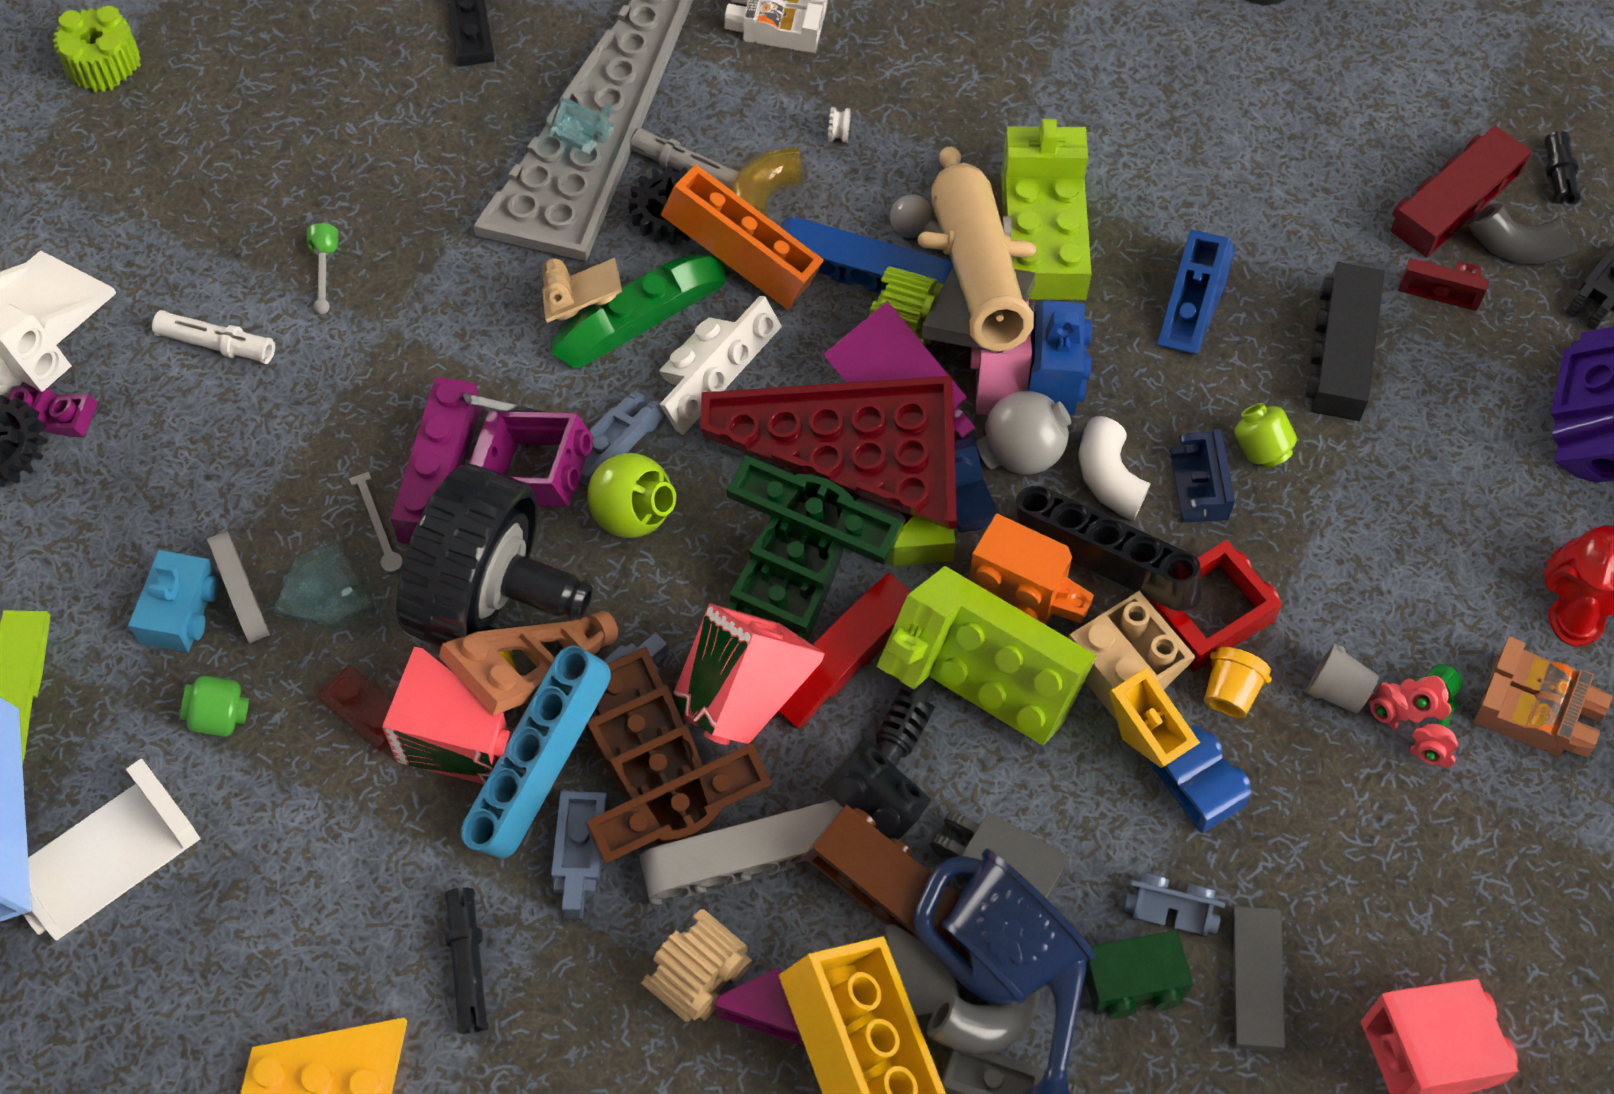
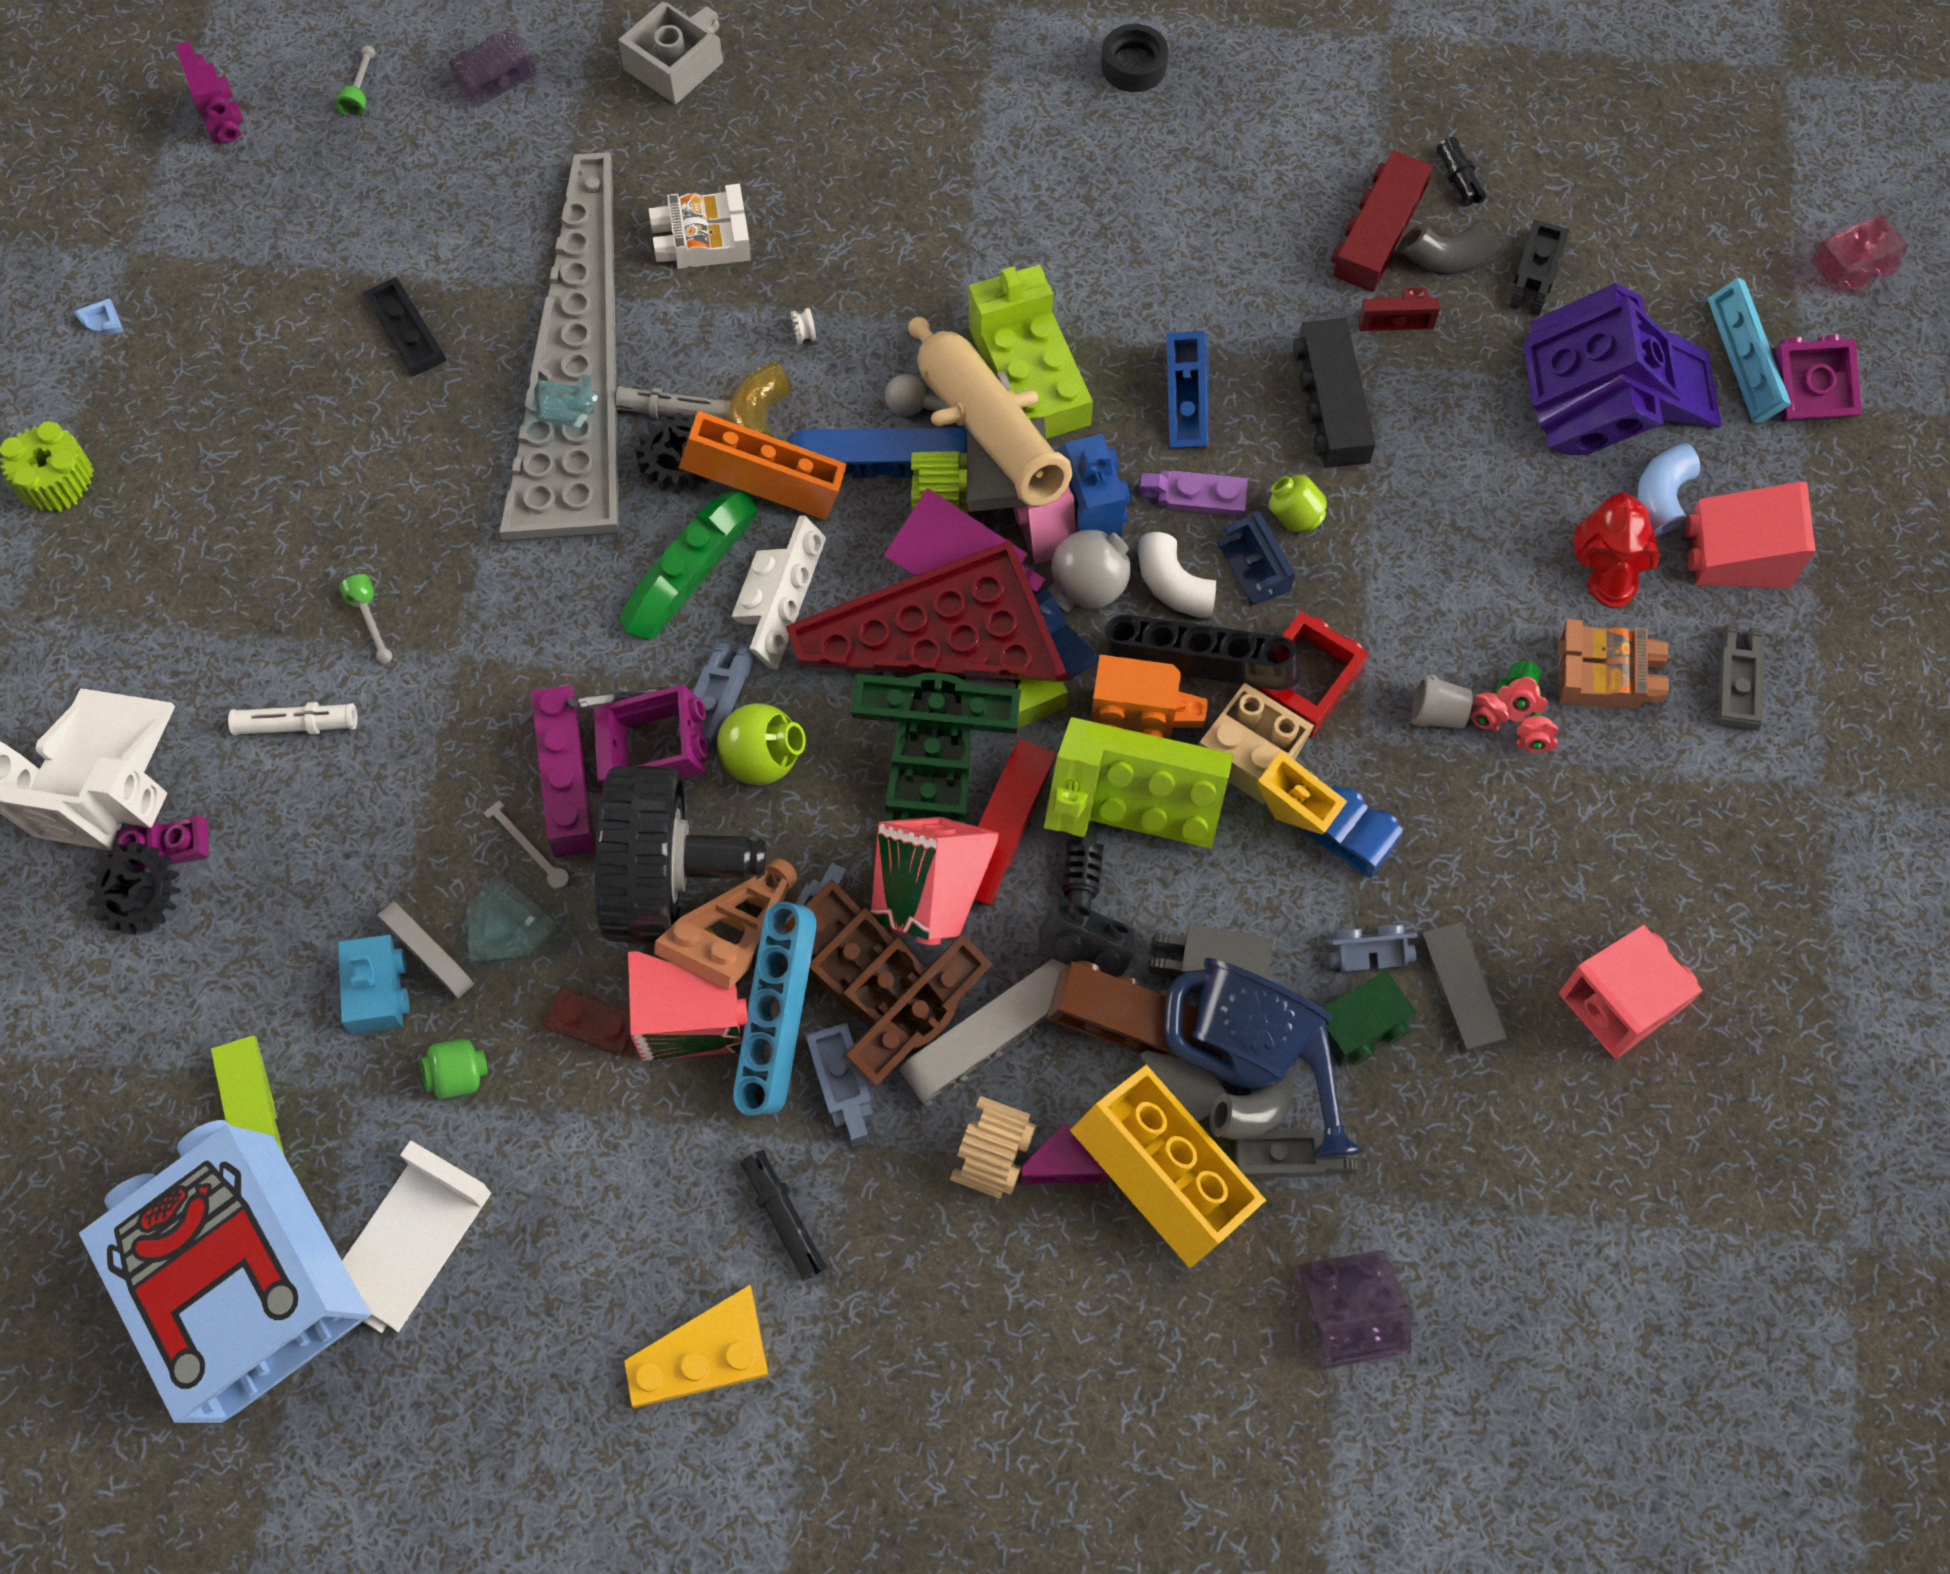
camera: 20 degrees left, 5 degrees up
tan hinge [542,258,622,323] -> none
yellow piece [1204,647,1272,718] -> none
none -> medium lavender hinge [1139,471,1248,517]

